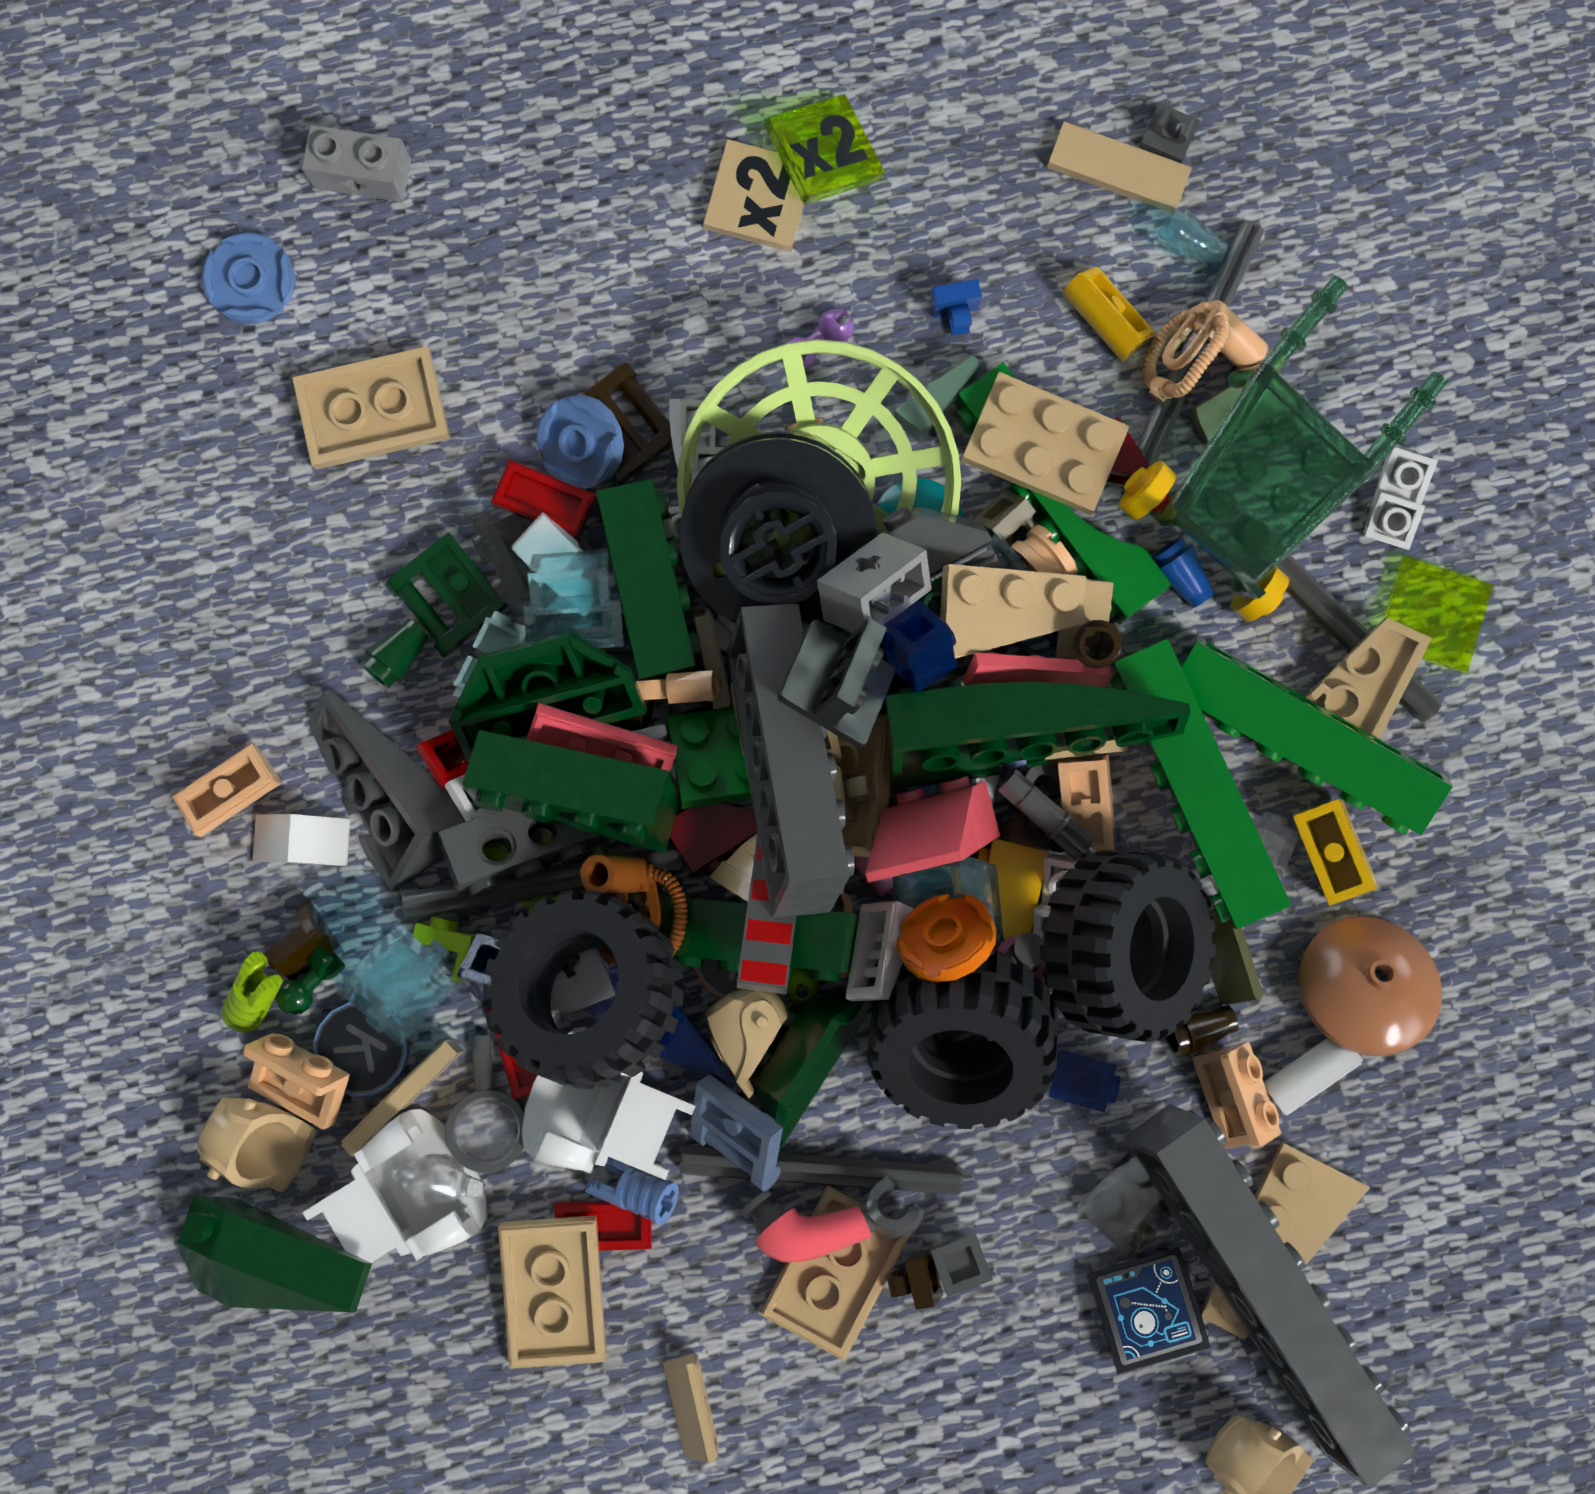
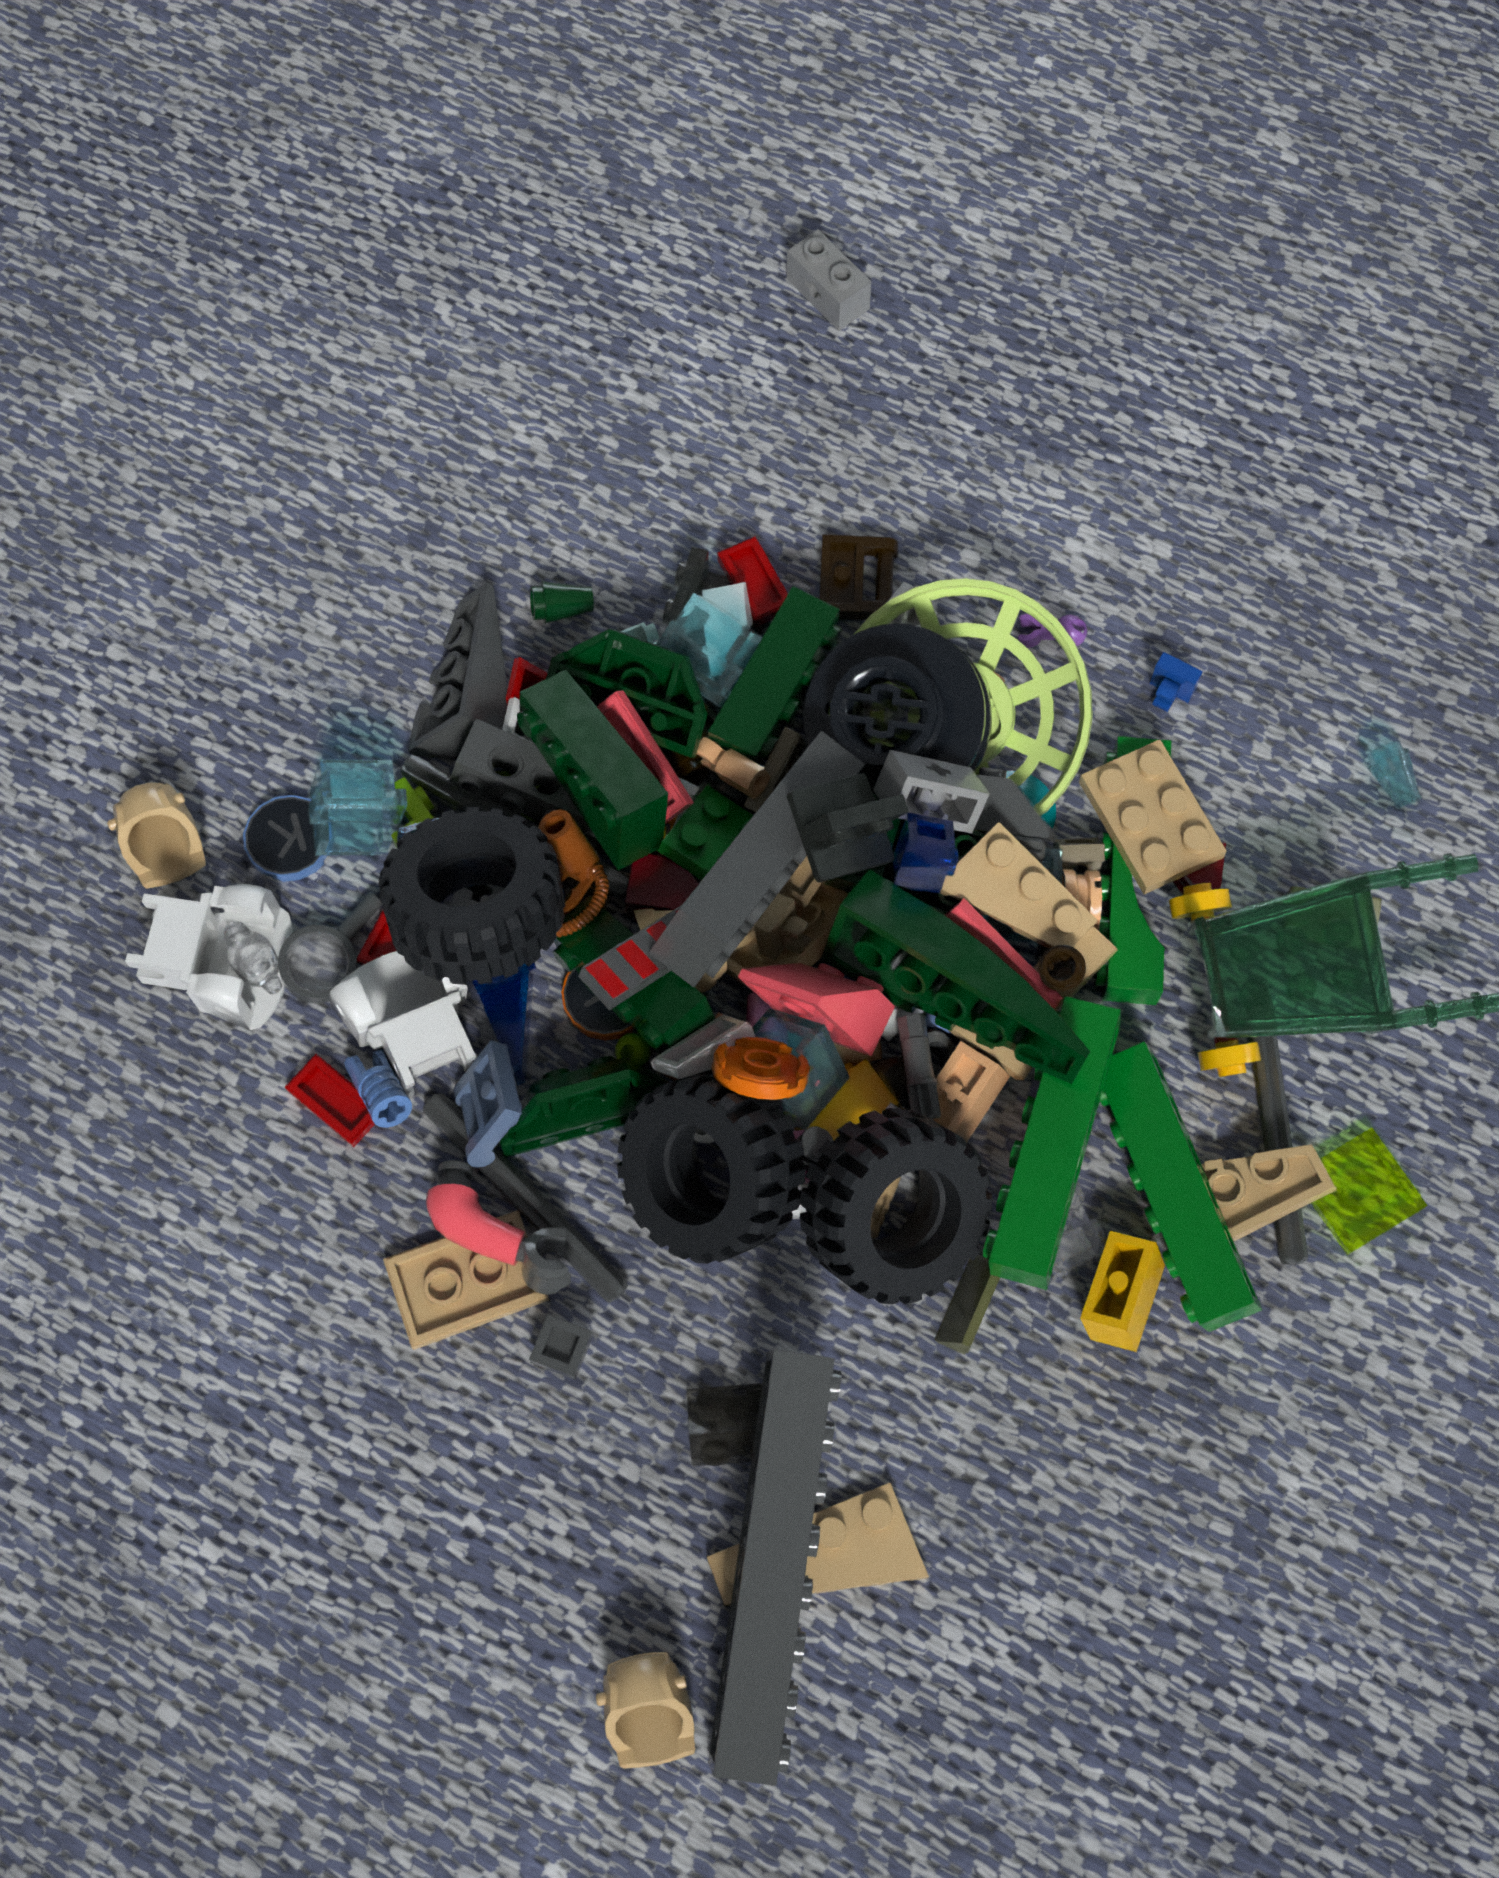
camera: 45 degrees right, 15 degrees down
light nougat brick [172,743,281,837] -> none
dark green wedge [177,1195,372,1312] -> none
medium blue tile [201,232,296,325] -> none
lime hinge [221,951,283,1033] -> none
light nougat bracket [243,1033,350,1130] -> none
white slope [252,814,351,866] -> none
dark brown tile [263,898,340,979] -> none
dark green arm [276,946,345,1015] -> none
tan plate [292,346,451,470] -> none
tan tile [341,1039,464,1157] -> none
dark green plate [385,532,508,658] -> none
tan tile [498,1215,607,1369] -> none
medium blue tile [536,395,624,489] -> none
tan slope [663,1354,719,1463] -> none
tan tile [703,139,815,252] -> none
tan helmet [705,989,790,1099] -> none
clear neon green tile [764,94,885,205] -> none
dark brown tile [887,1248,943,1310] -> none
sand green slope [893,355,980,443] -> none
clear blue brick [1045,1048,1121,1113] -> none
tan tile [1047,122,1192,214] -> none
yellow brick [1062,267,1156,362] -> none
slope [1087,1247,1210,1376] -> none
dark grey axle [1137,221,1264,466] -> none
dark grey tile [1139,103,1200,163] -> none
light nougat piece [1142,300,1268,403] -> none
blue cone [1151,537,1215,608] -> none
dark brown cone [1165,1005,1239,1058] -> none
light nougat bracket [1192,1041,1282,1149] -> none
white brick [1264,1038,1363,1116] -> none
nougat dish [1298,916,1442,1056] -> none
white slope [1363,446,1438,550] -> none

